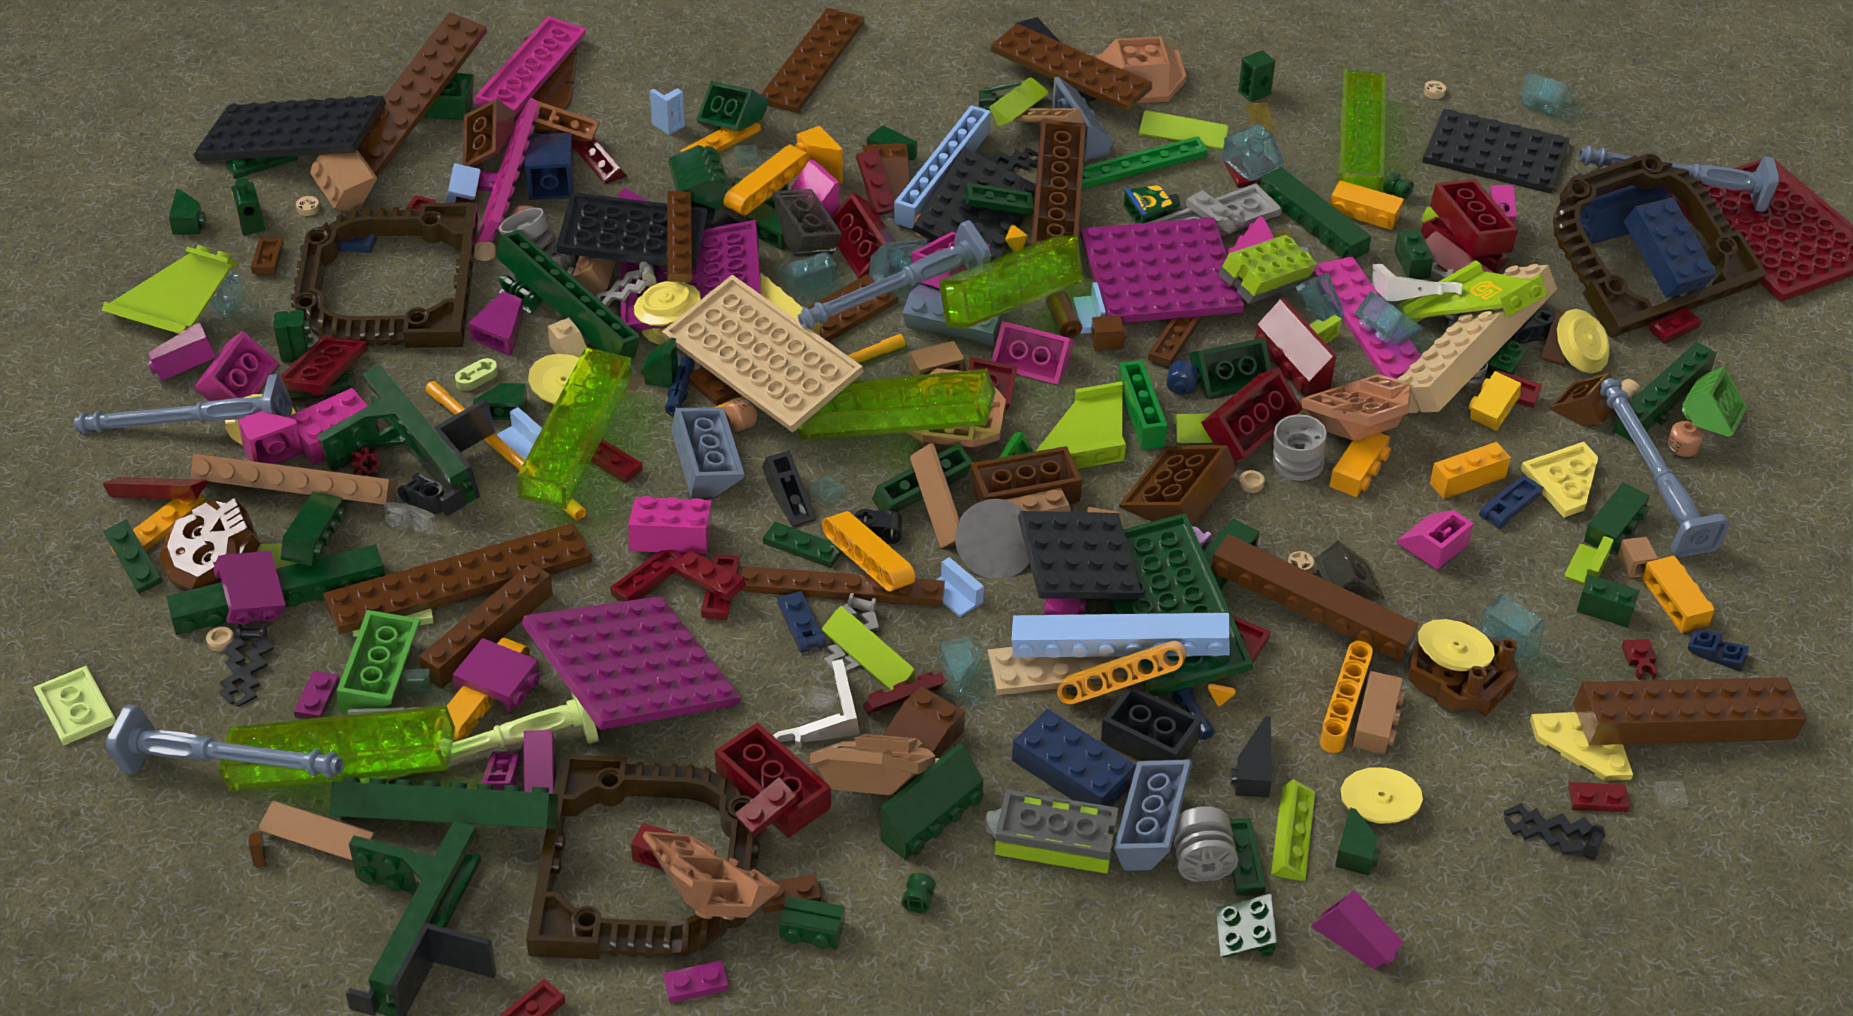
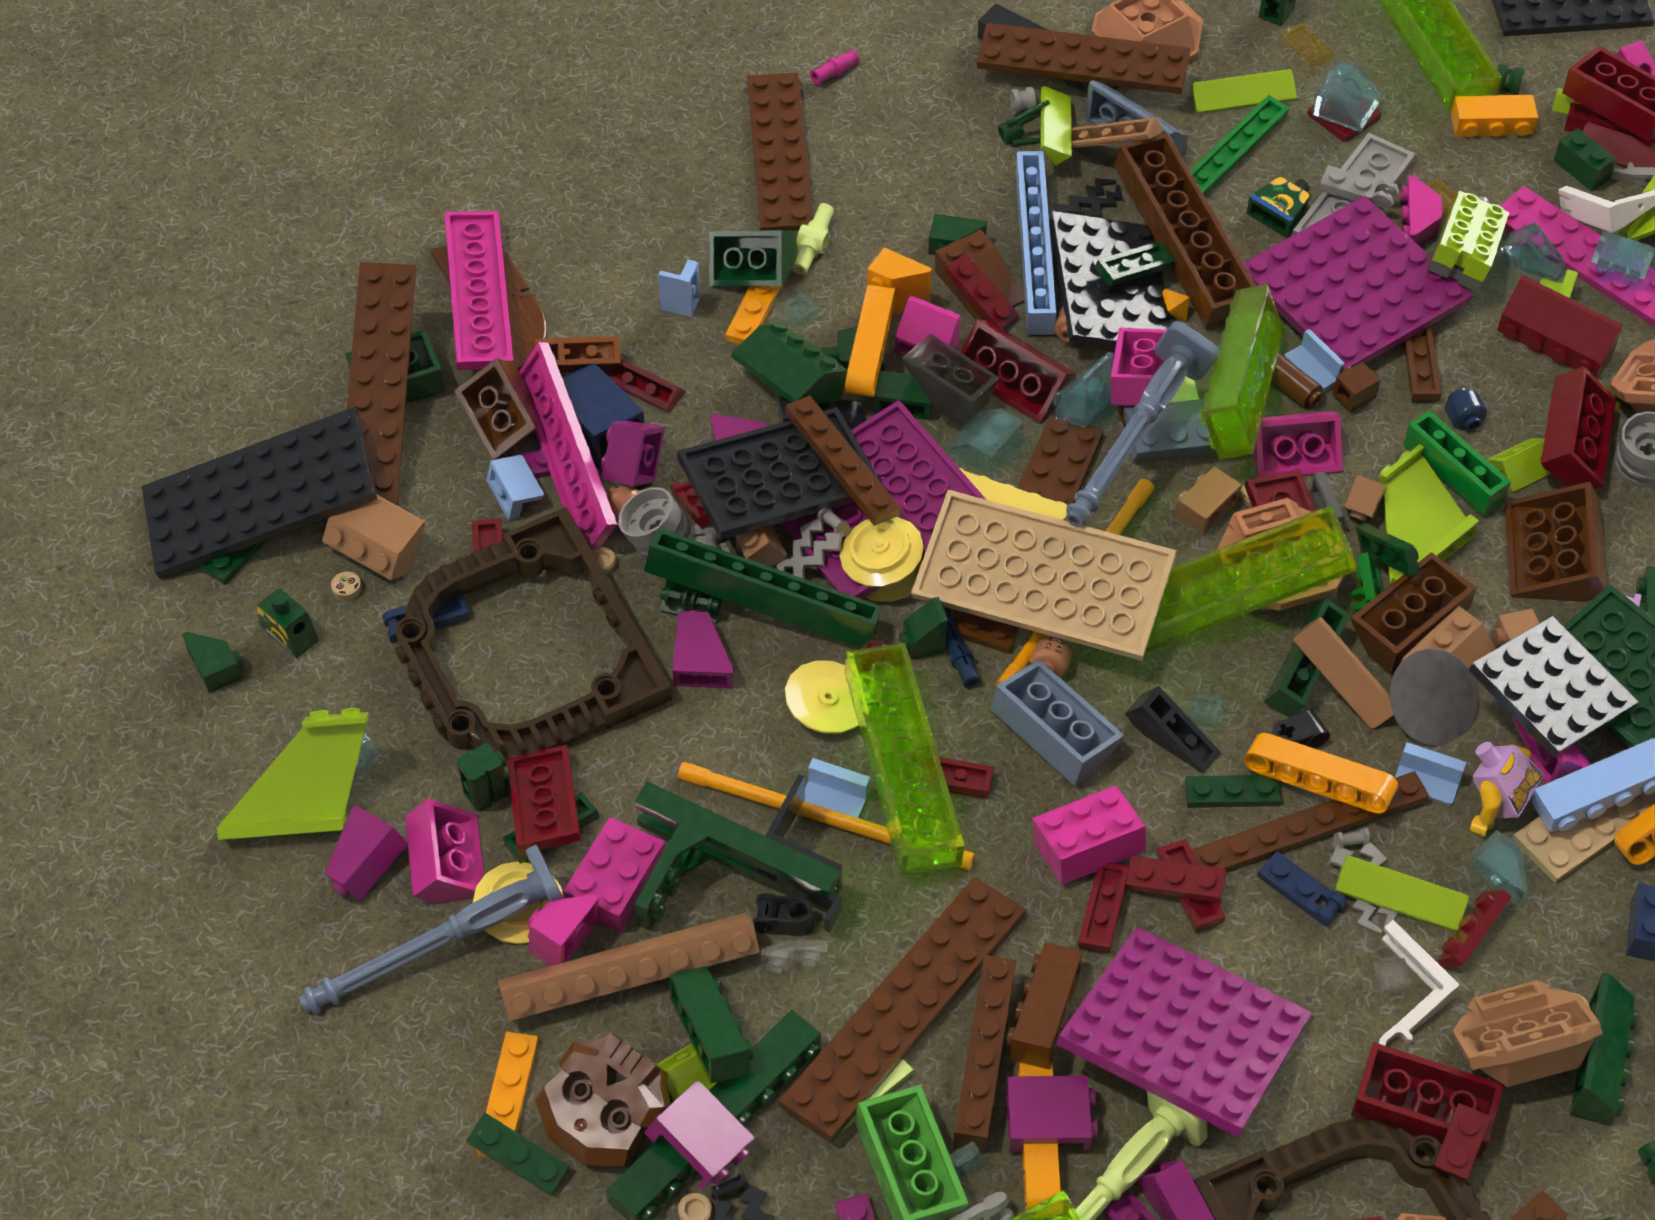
camera: 25 degrees left, 10 degrees up
dark red slope [103,477,208,500] -> none
reddish brown plate [251,238,284,275] -> none
dark red gear [348,447,382,476] -> none
yellowish green beam [455,358,498,391] -> none
dark green slope [473,383,527,420] -> none
tan slope [548,318,593,366] -> none
reddish brown slope [883,686,965,758] -> none
dark green slope [1189,338,1272,398] -> none
tan tile [1239,470,1265,493] -> none
dark green brick [1260,167,1372,259] -> none
none -> magenta slope [601,420,666,486]
none -> yellowish green pin [792,203,834,276]
none -> dark pink pin [810,49,860,85]
none -> reddish brown brick [1006,942,1082,1069]
none -> light grey wheel [1010,87,1036,115]
none -> dark grey tile [1310,472,1344,534]
none -> medium nougat brick [1345,475,1386,521]
none -> dark green plate [1356,523,1420,576]
none -> torso [1470,742,1545,837]

